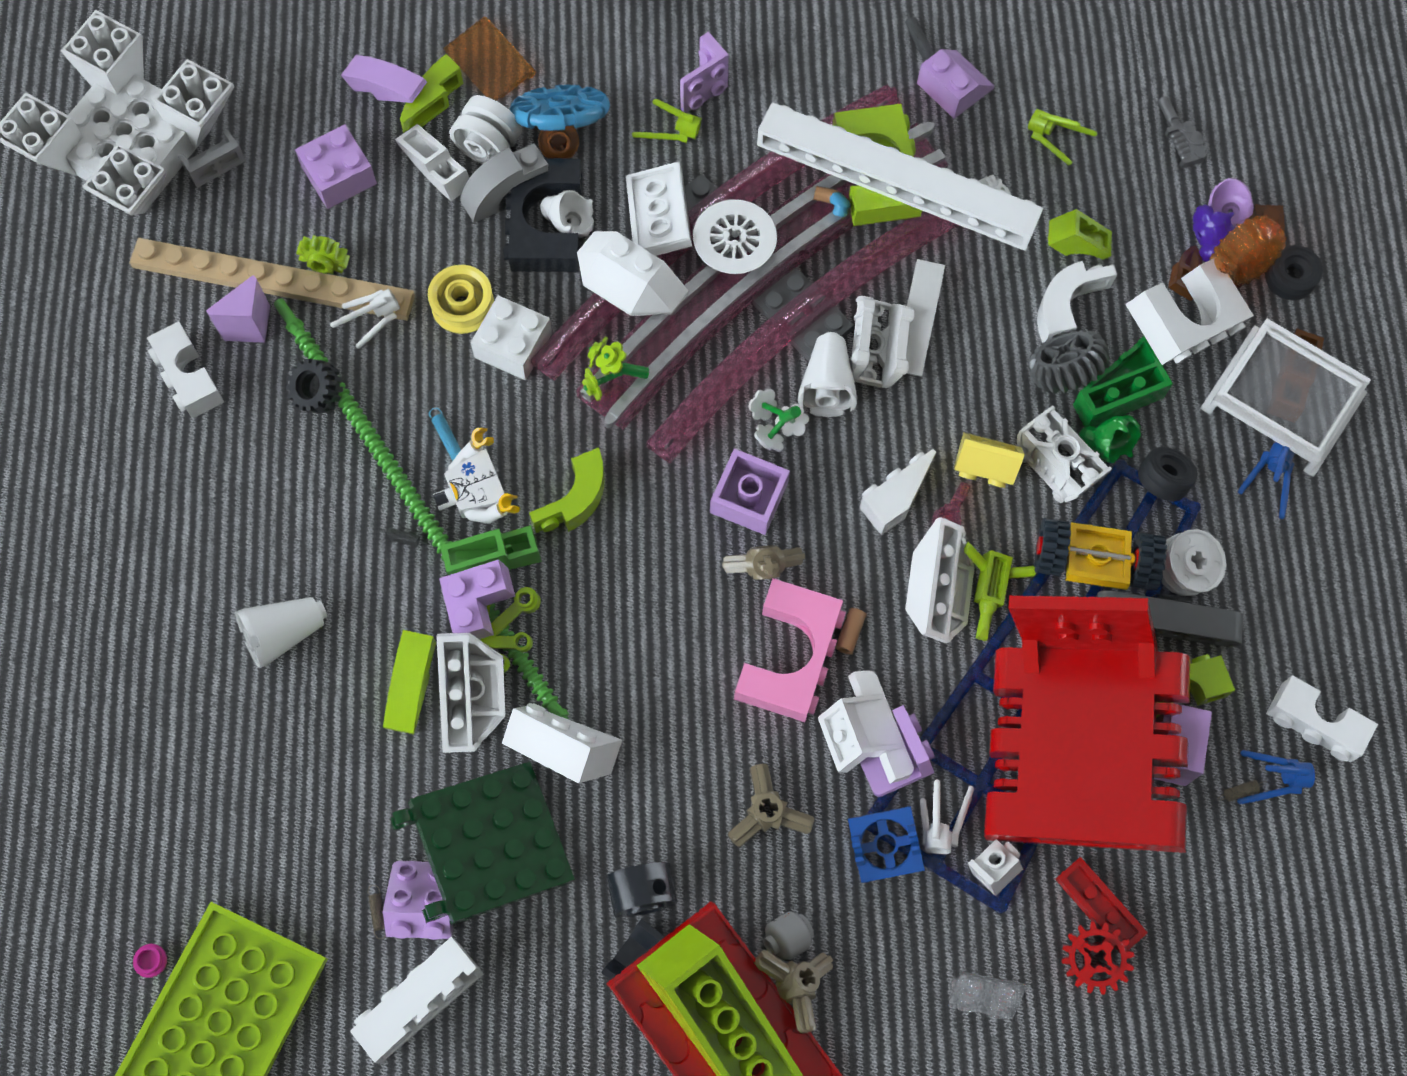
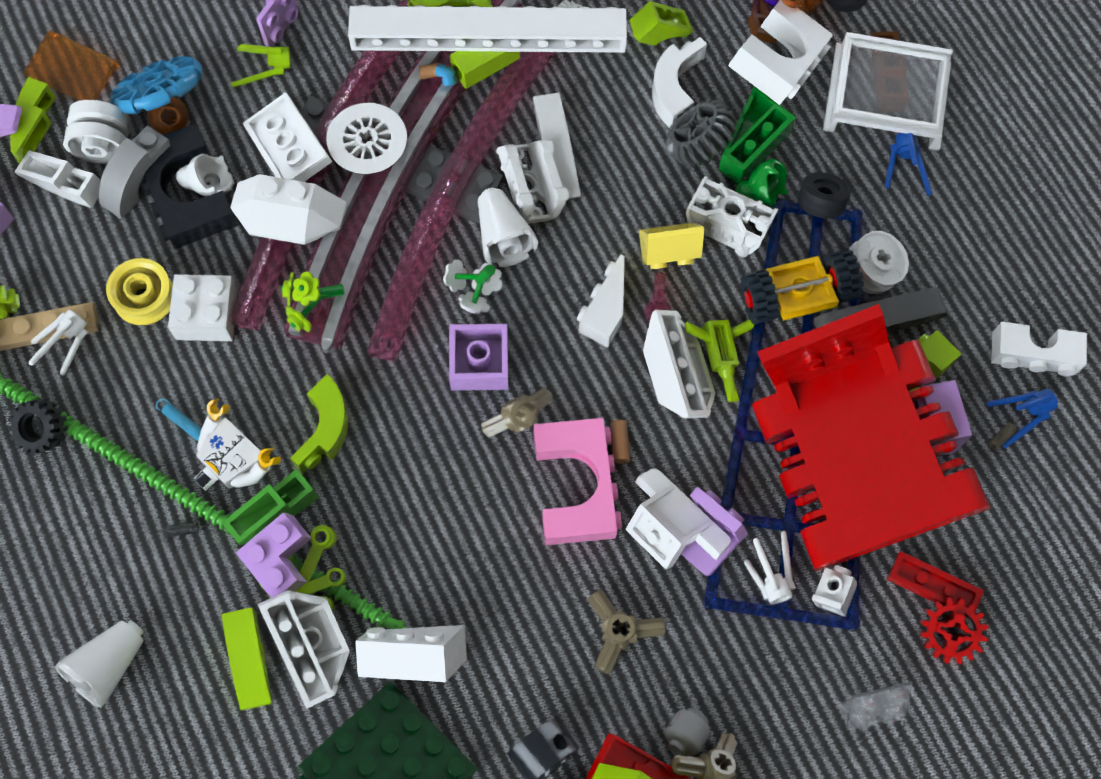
camera: 25 degrees left, 0 degrees up
blue piece [848,806,925,883] -> none

